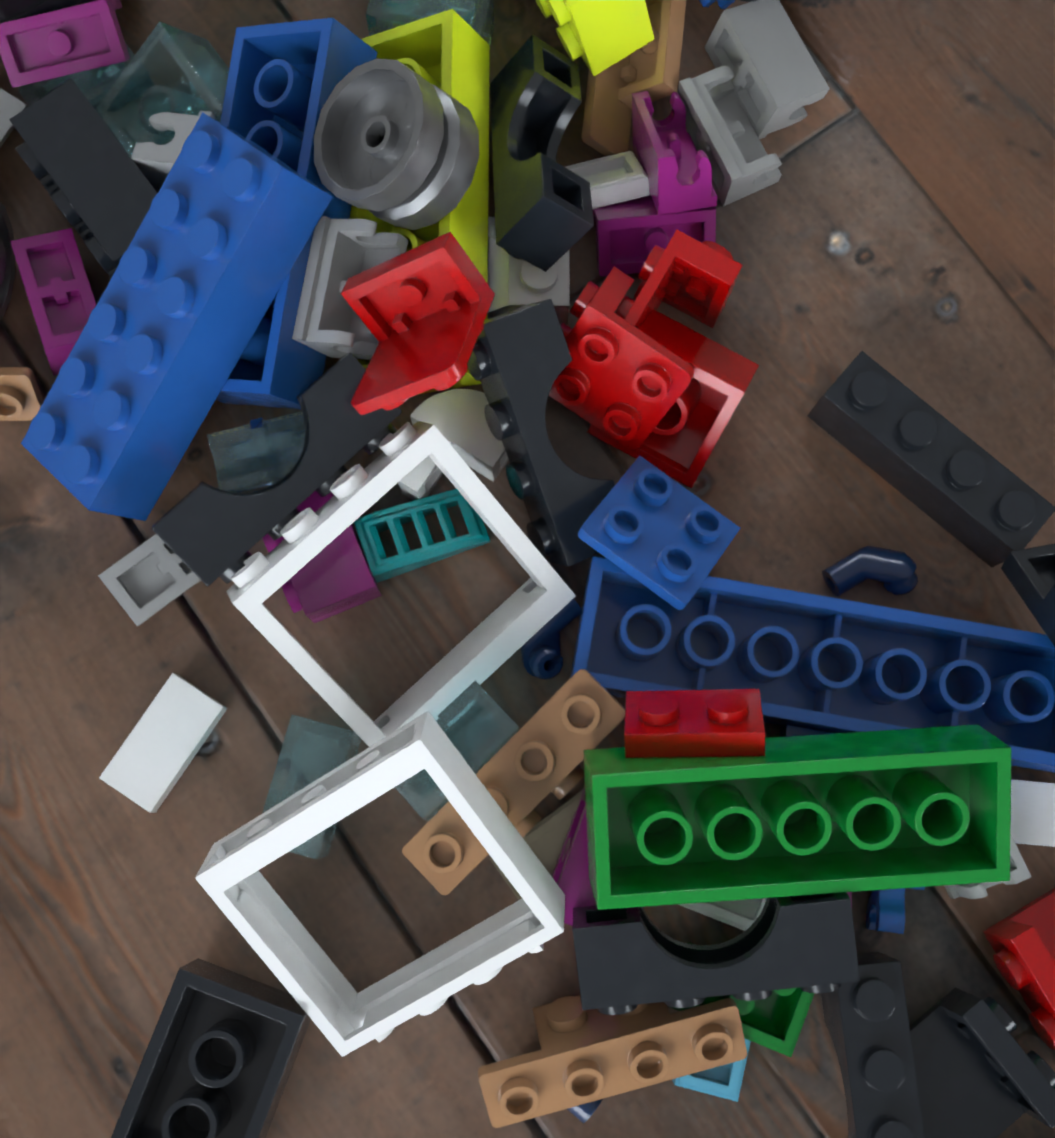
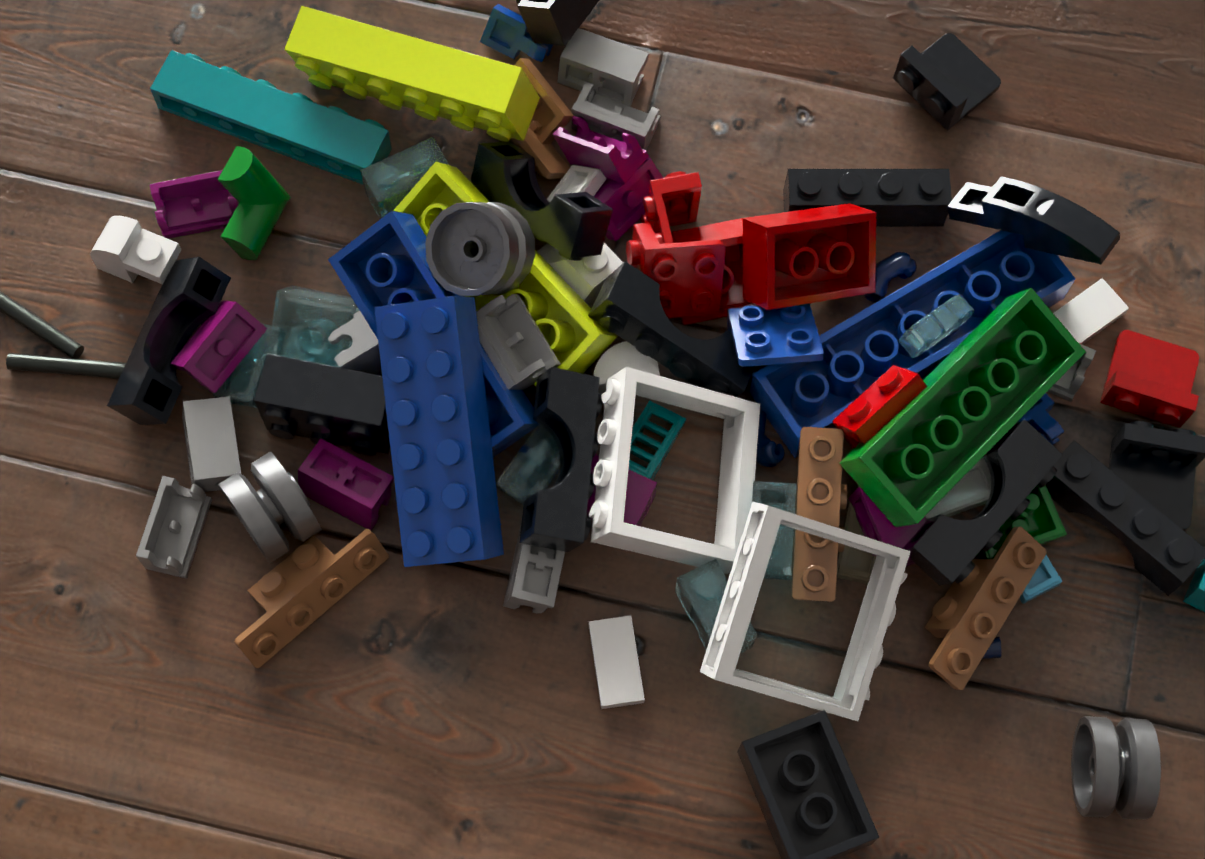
camera: 40 degrees left, 10 degrees down
red bracket [340,232,495,415] -> none
none -> red brick [742,203,876,310]
none -> clear light blue beam [899,294,974,358]

